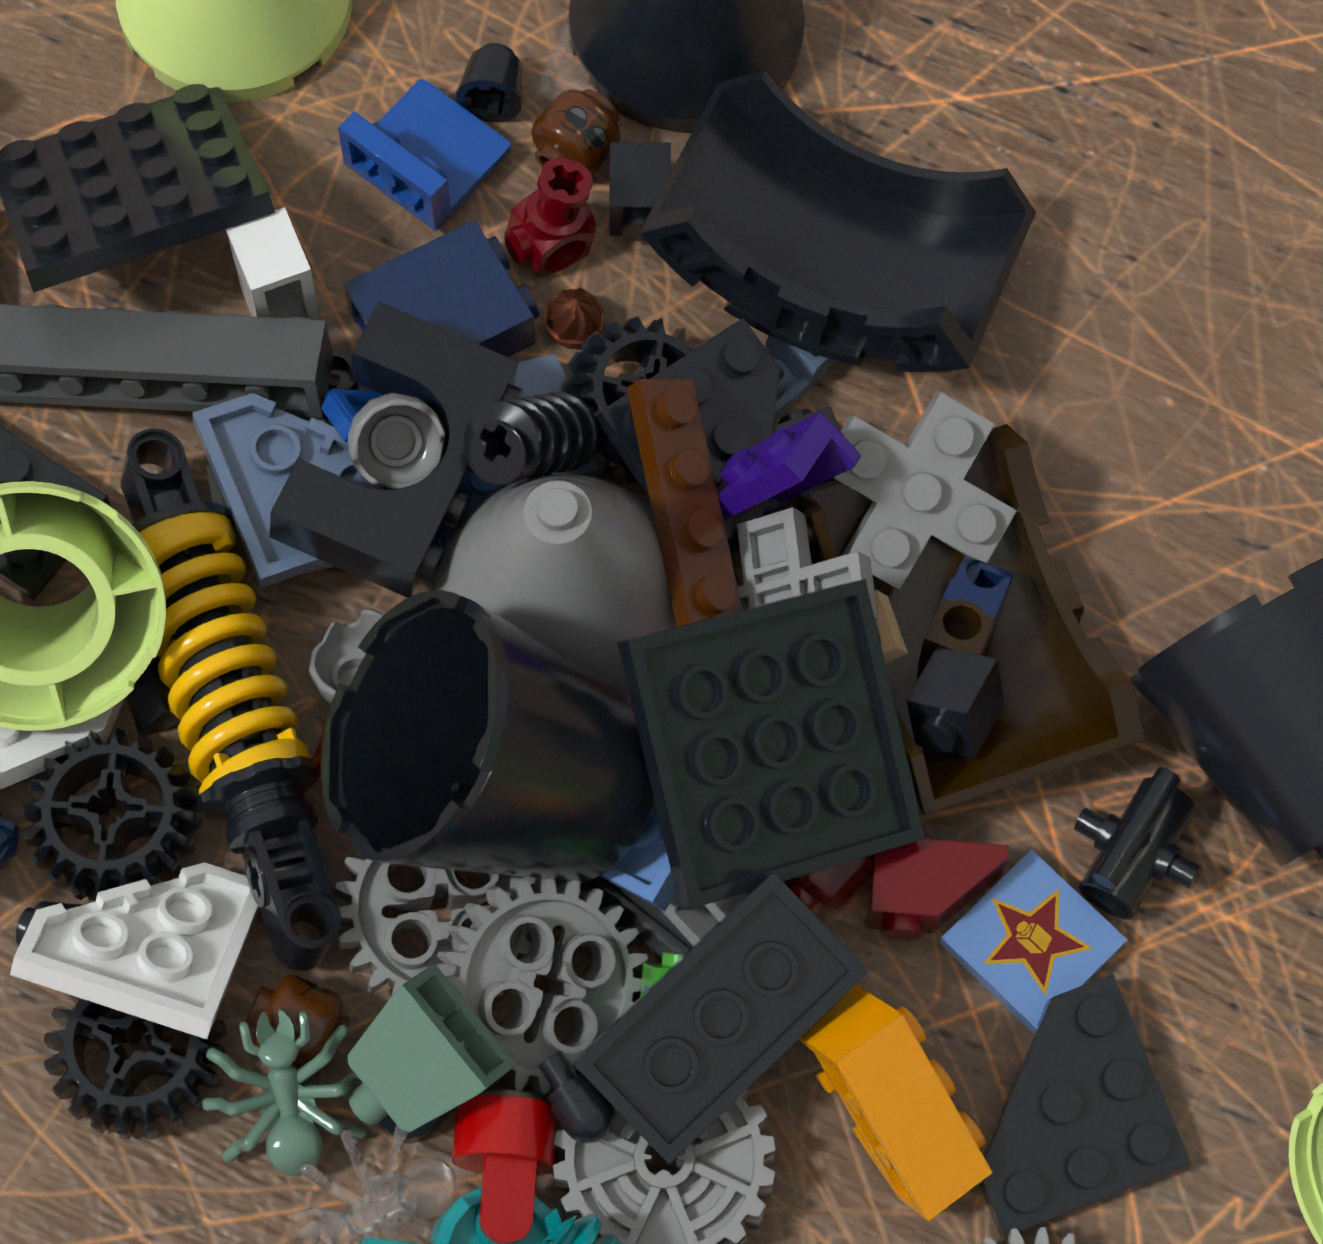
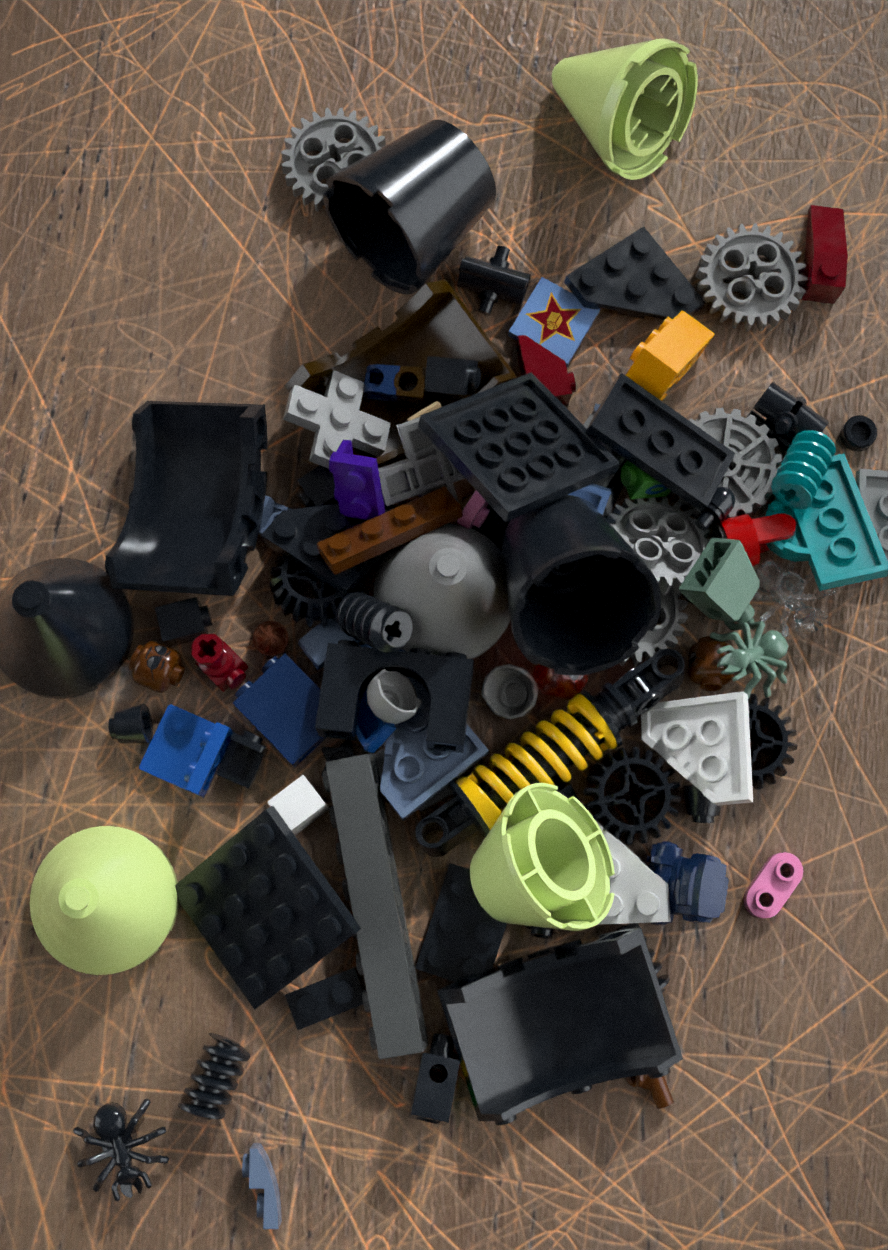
camera: 110 degrees left, 10 degrees up
none -> black bracket [216,730,268,789]

